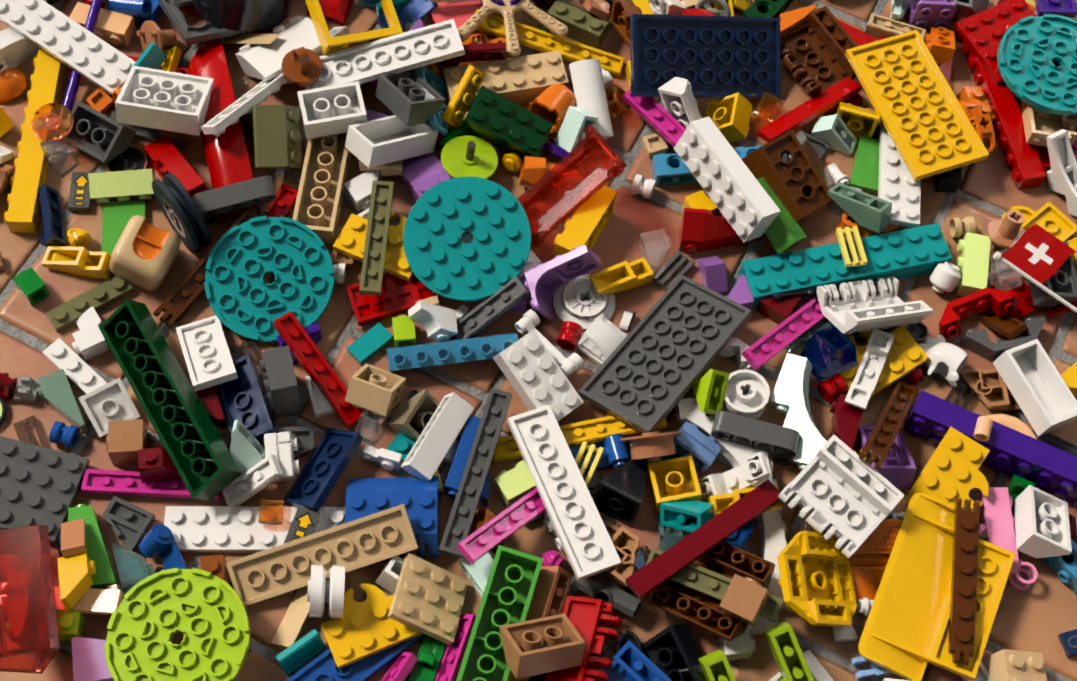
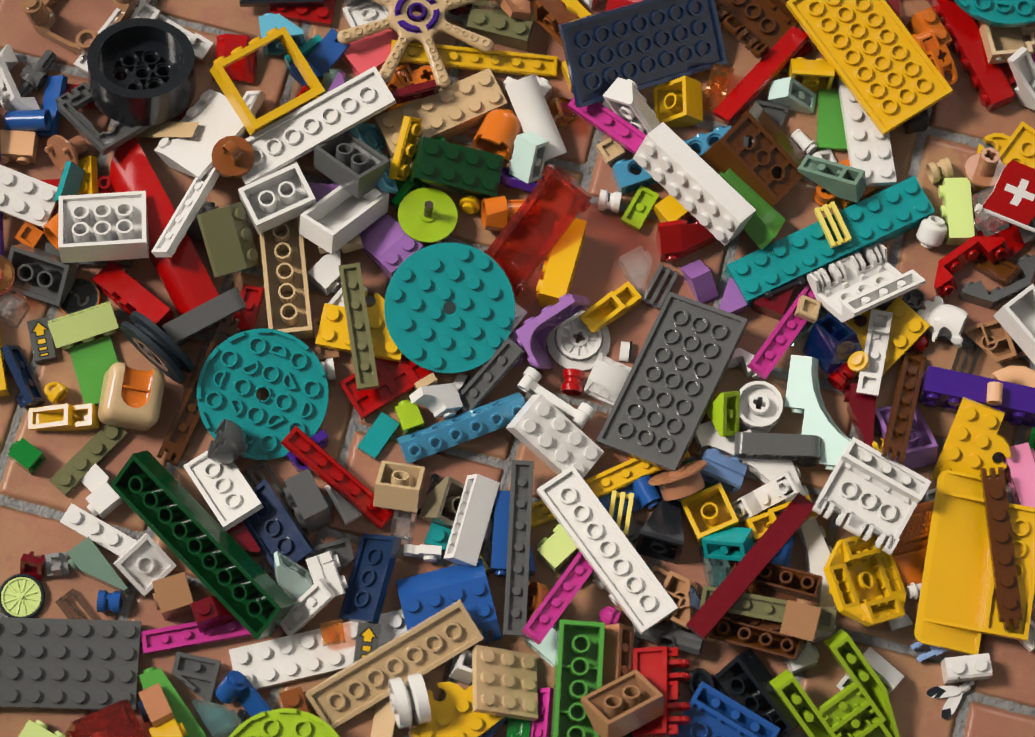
camera: 10 degrees left, 10 degrees up
none -> dark grey cylinder [207,419,248,464]
none -> lime plate [620,185,660,232]
none -> tan tile [794,295,822,323]
none -> yellow plate [848,351,869,372]

